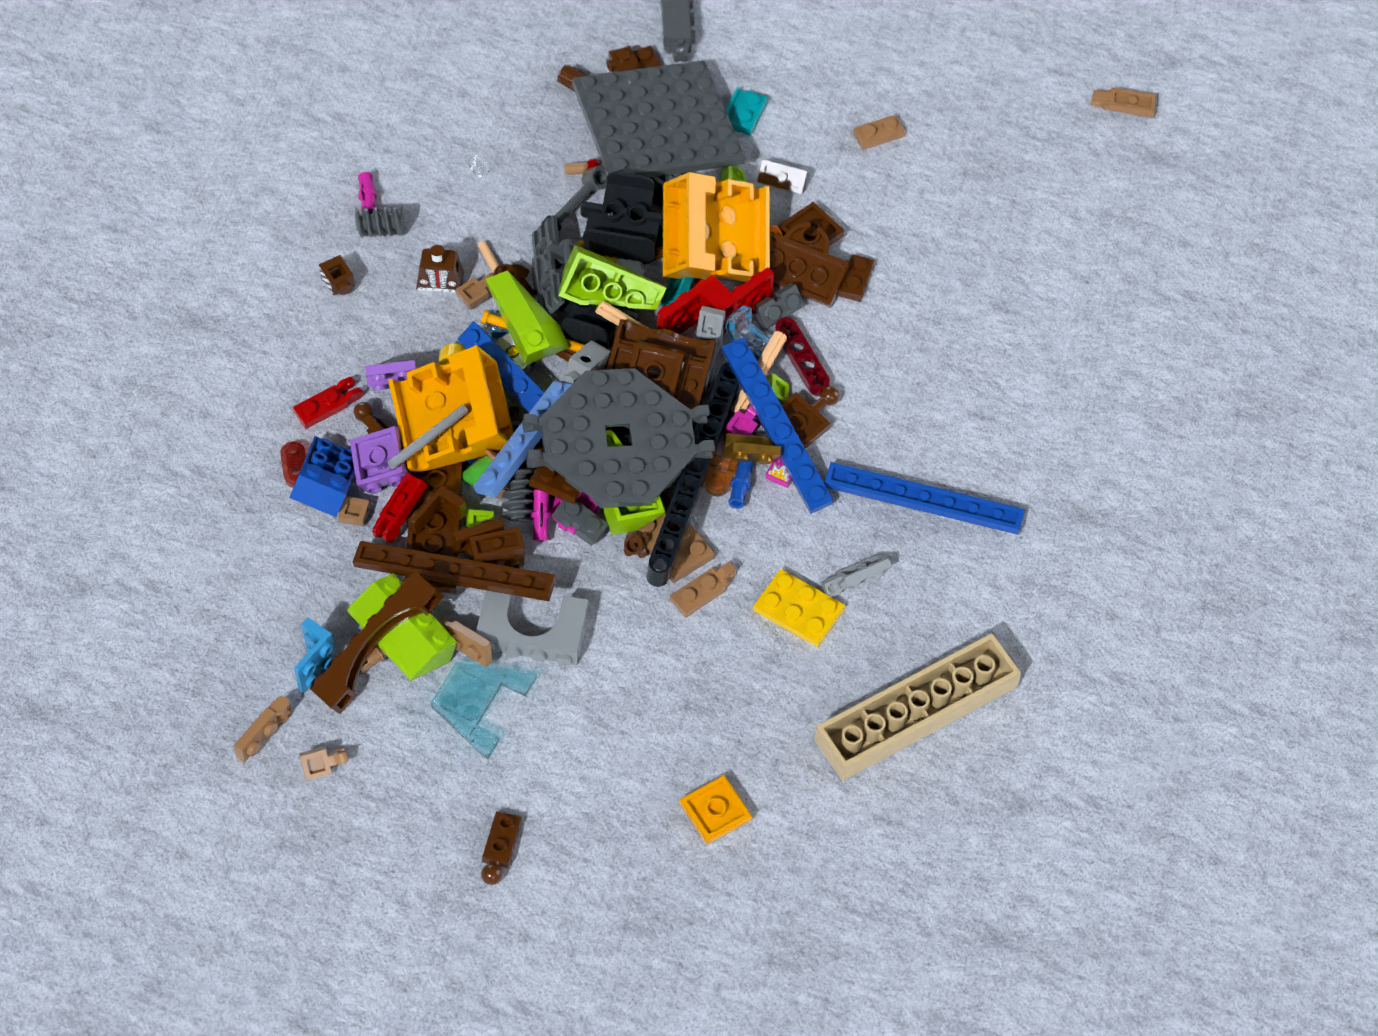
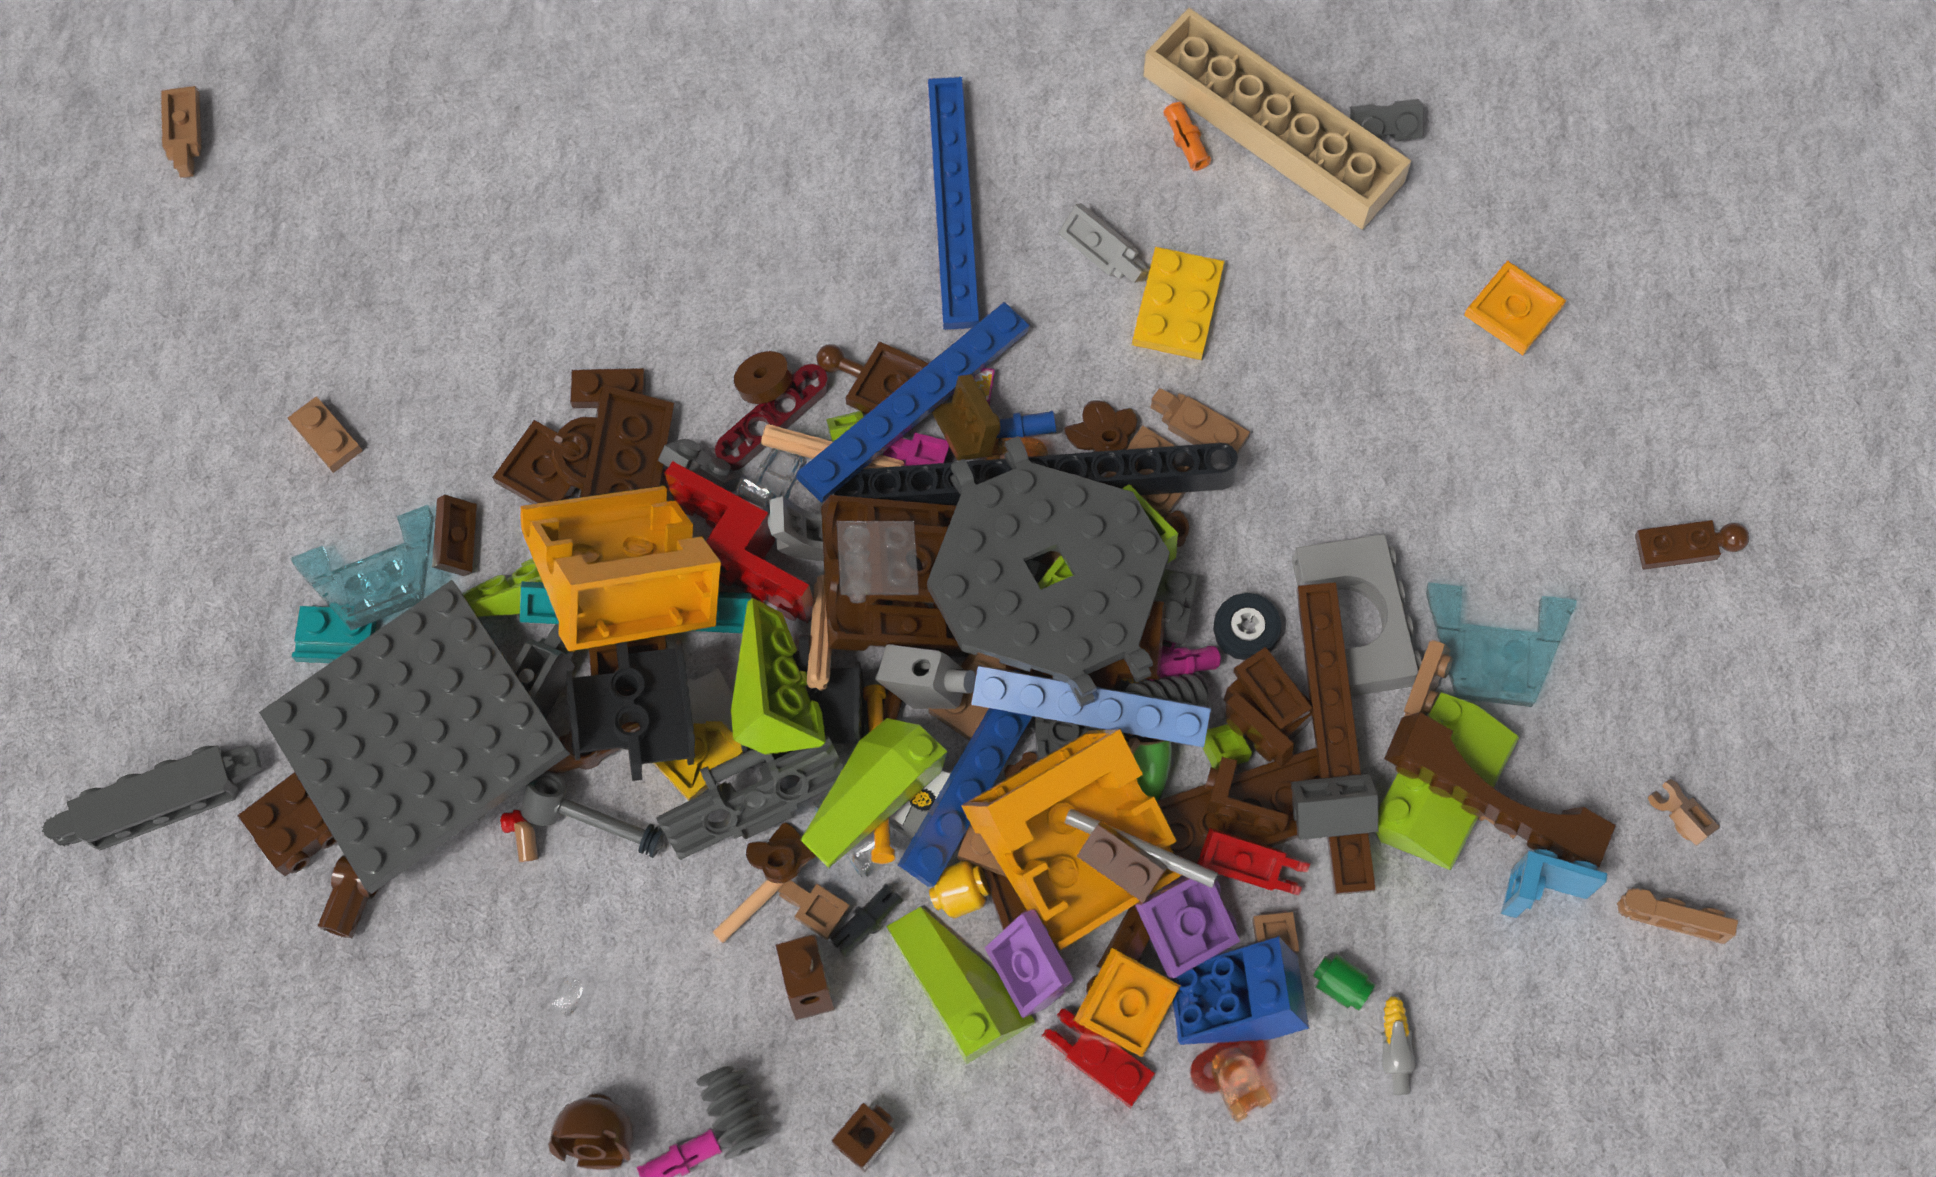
camera: 105 degrees left, 10 degrees up
none -> clear light blue wing [291,504,434,631]
none -> reddish brown cylinder [548,1093,633,1170]
none -> reddish brown piece [733,351,793,404]
none -> black pin [829,883,903,957]
none -> clear hinge [837,521,918,603]
none -> lime wedge [886,906,1035,1065]
none -> reddish brown plate [1064,400,1137,452]
none -> light orange plate [1073,948,1180,1057]
none -> reddish brown plate [1077,821,1168,902]
none -> orange pin [1163,102,1211,171]
none -> clear orange plate [1211,1048,1272,1123]
none -> black bush [1213,593,1282,660]
none -> dark grey hinge [1291,774,1378,840]
none -> green brick [1313,954,1376,1011]
none -> dark grey piece [1350,99,1423,141]
none -> light grey piece [1381,996,1415,1095]

